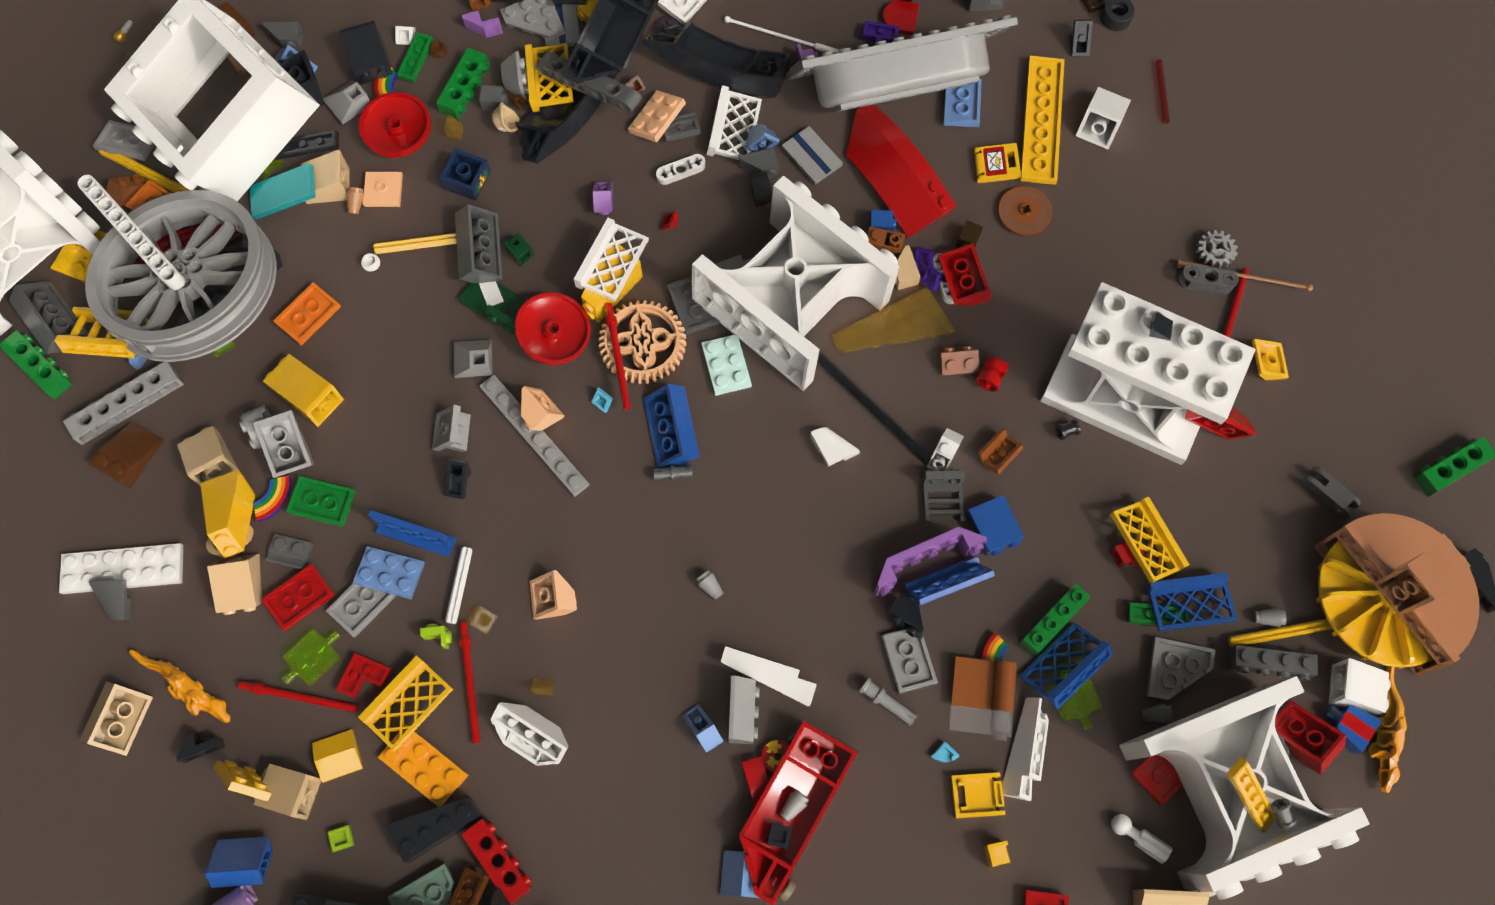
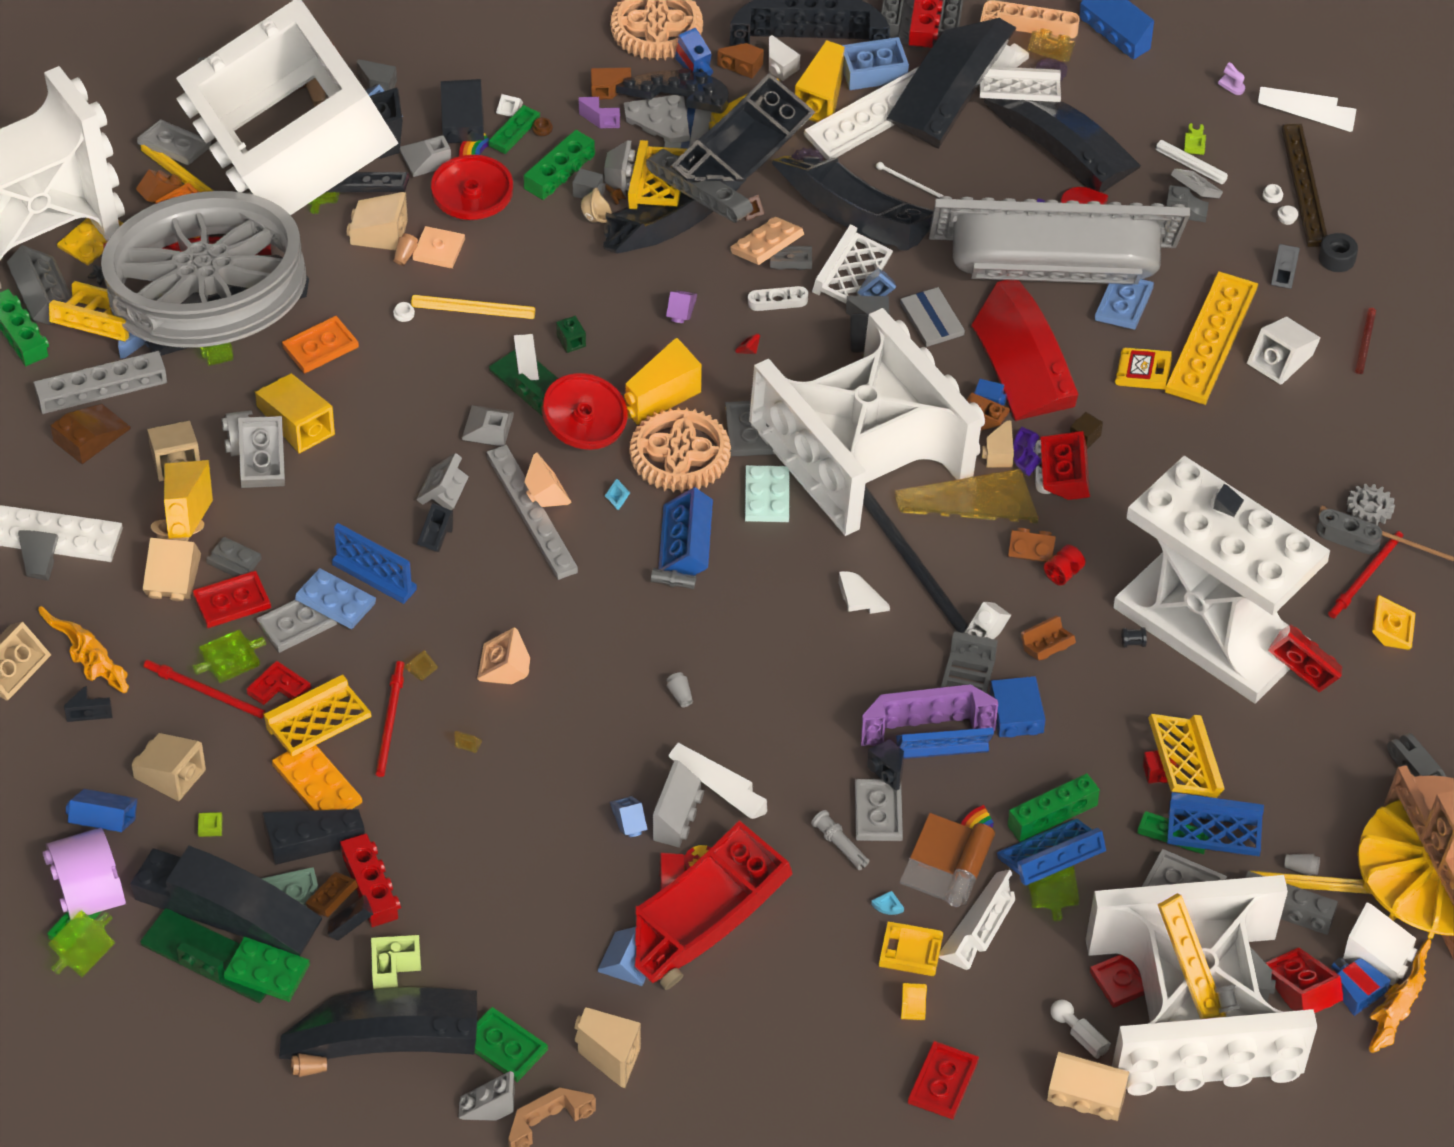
camera: 15 degrees right, 20 degrees down
white beam [78,175,185,290] -> none
piece [113,20,133,43] -> none
yellow plate [213,760,272,801] -> none
teal tile [250,163,316,220] -> none
tile [253,475,291,522] -> none
green plate [286,476,356,528] -> none
yellow slope [312,729,363,783] -> none
lime bracket [420,624,452,649] -> none
dark blue brick [439,148,491,200] -> none
clear yellow slope [445,115,463,140] -> none
white axle [445,547,472,624] -> none
dark grey slope [455,204,503,284] -> none
white wedge [491,702,569,766] -> none
white fence [574,218,649,302] -> none
red bar [605,302,631,410] -> none
black plate [766,823,792,849] -> none
light grey cone [780,789,809,822] -> none
dark orange piece [998,186,1053,236] -> none

